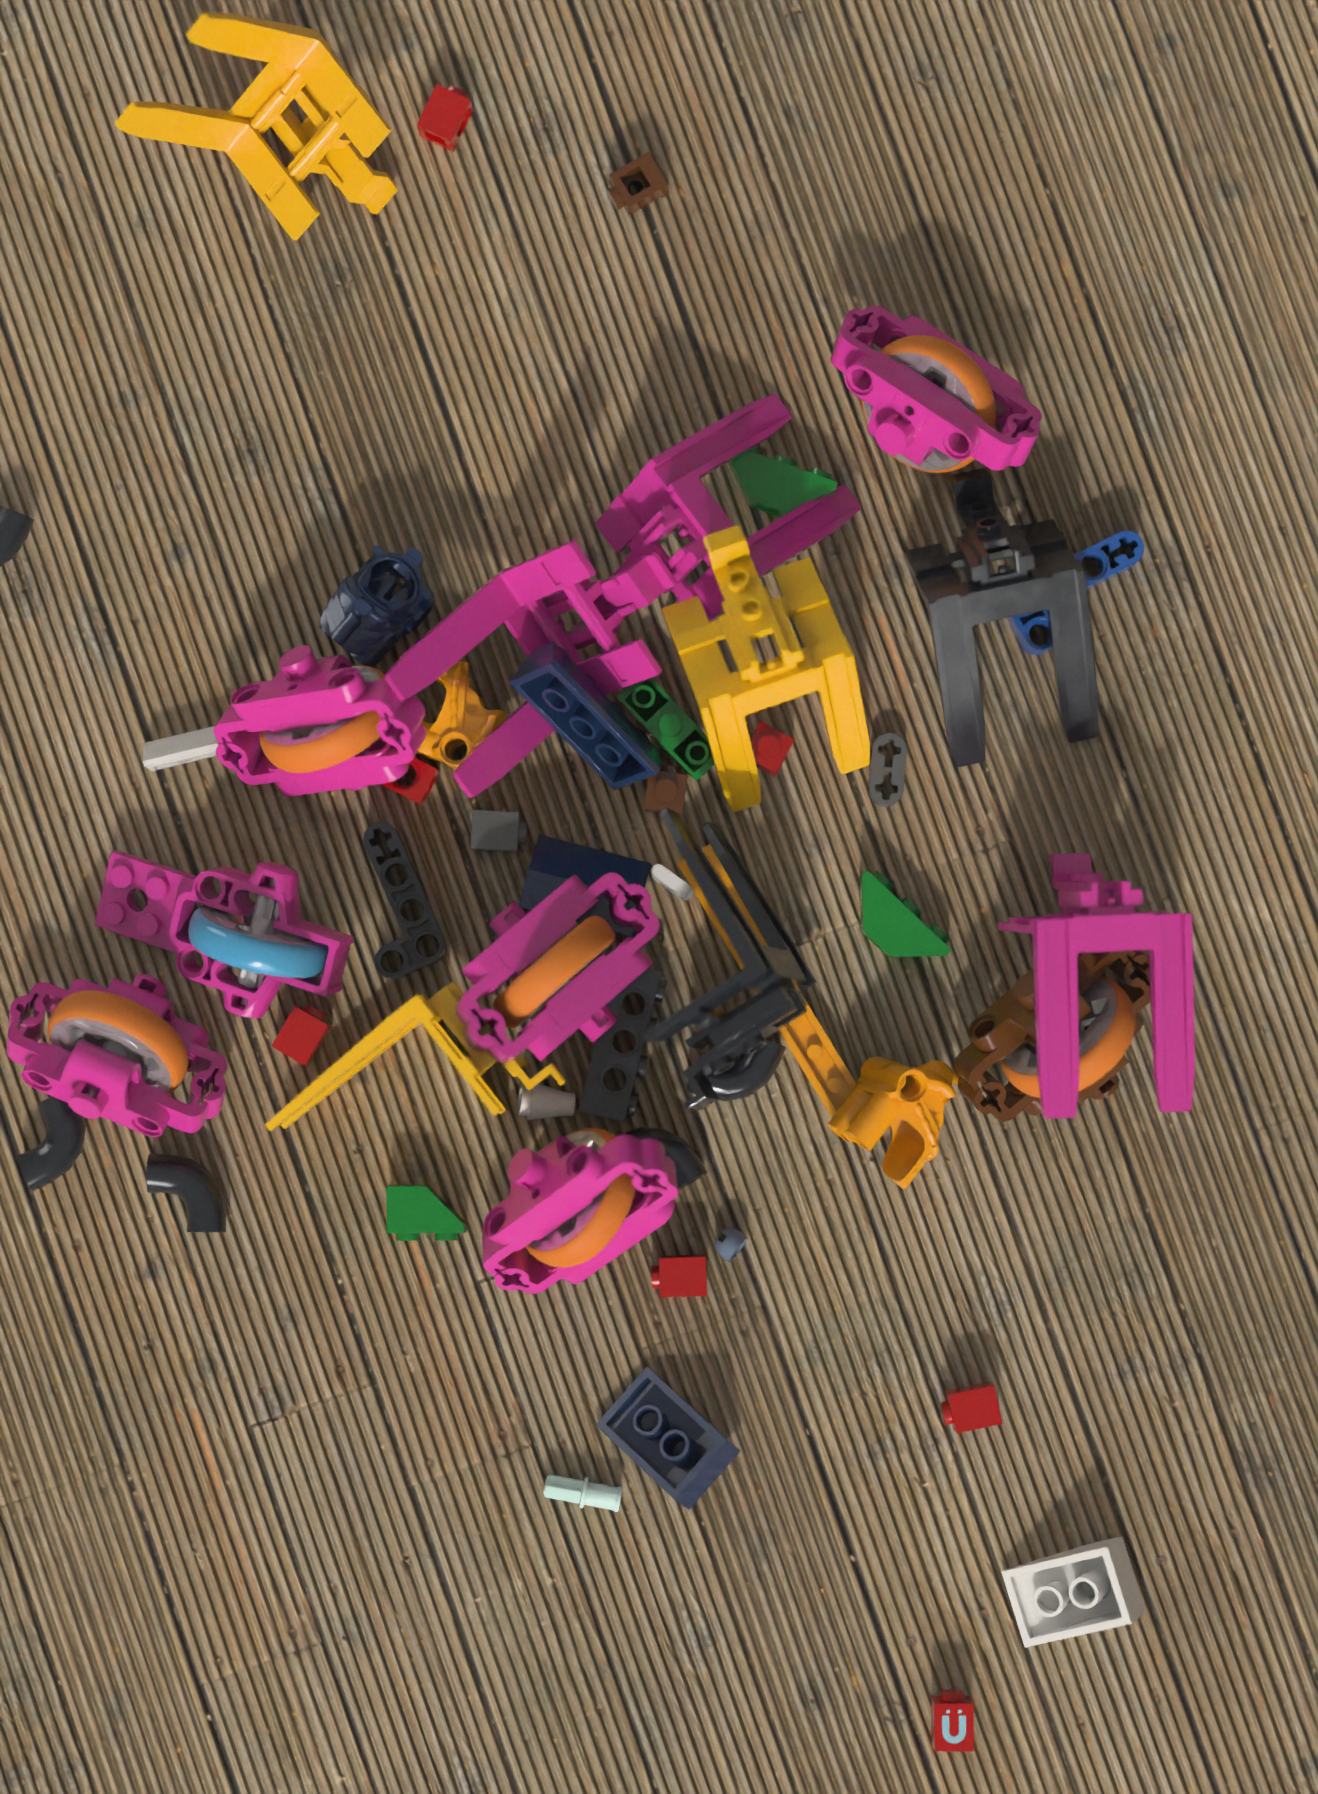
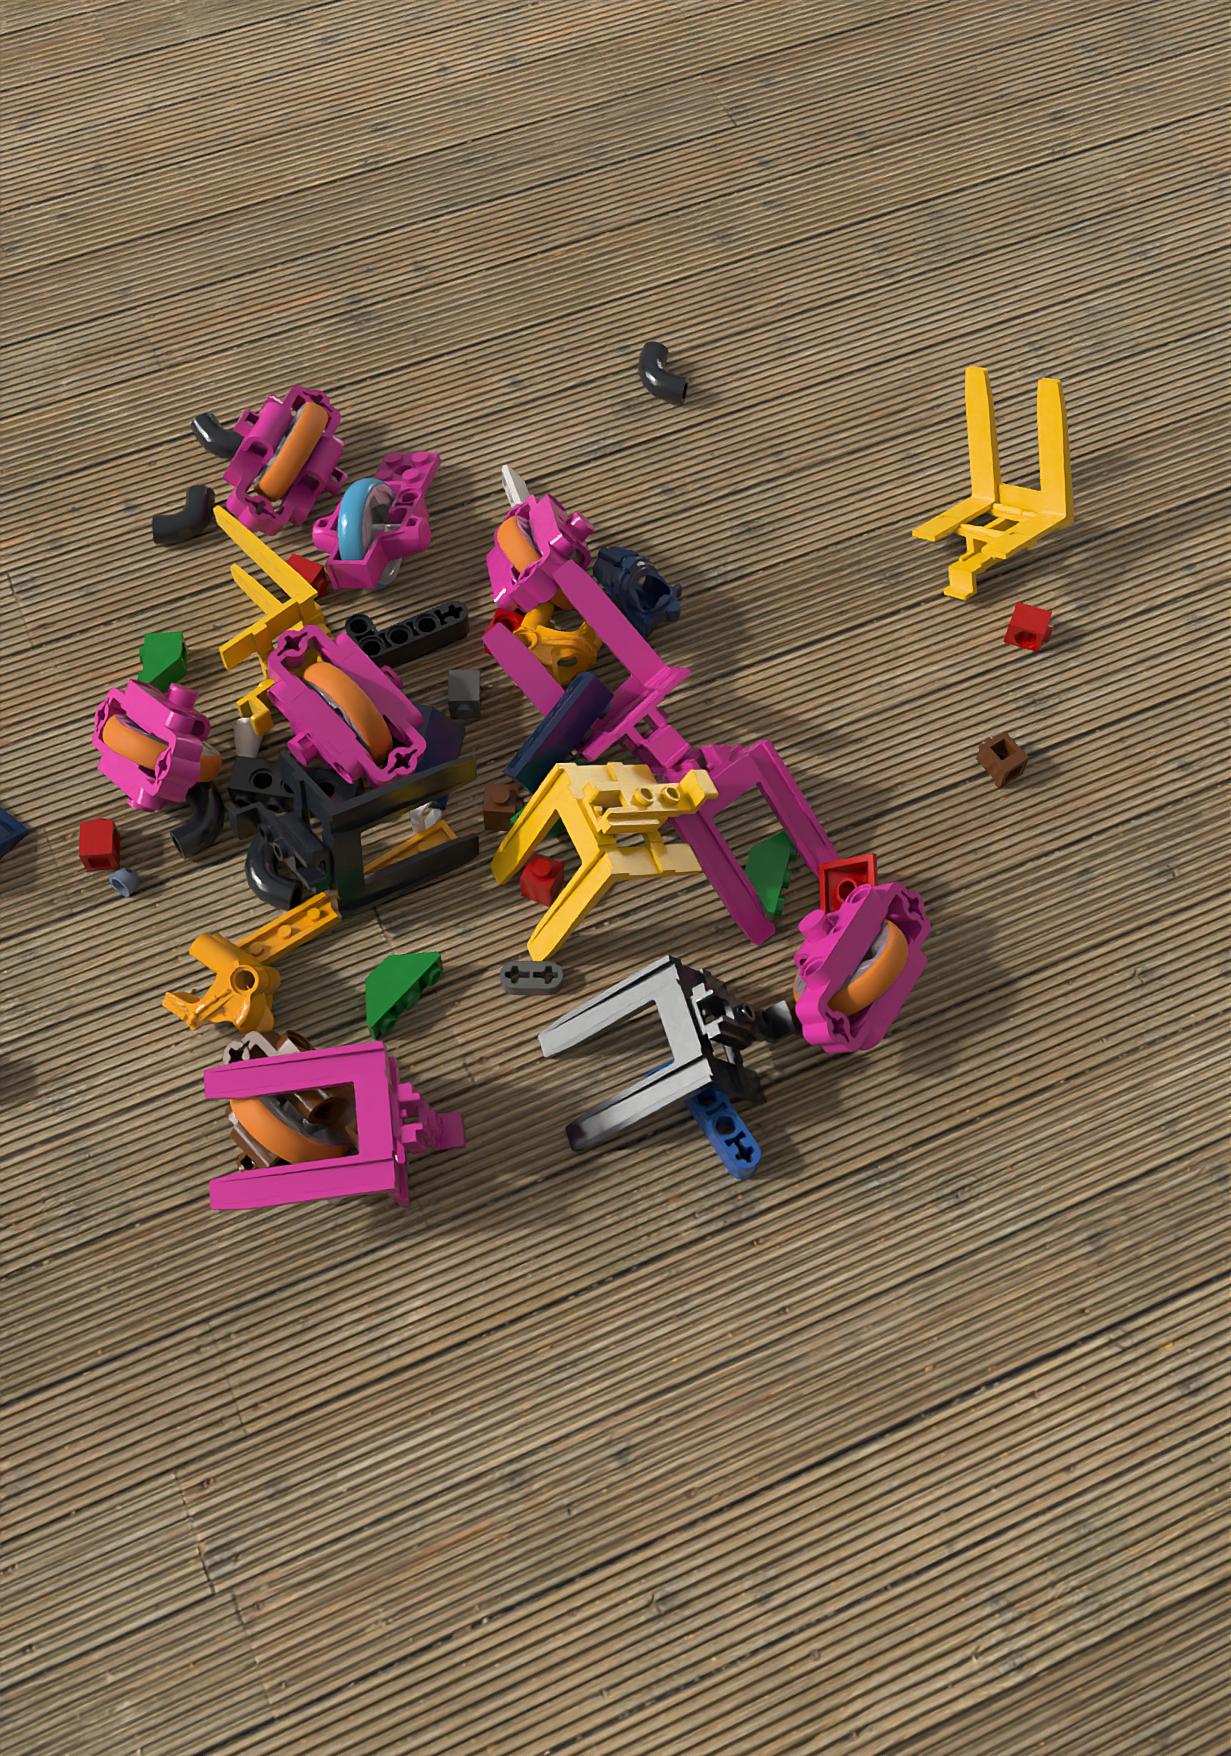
camera: 85 degrees right, 25 degrees down
none -> red slope [819,853,878,914]

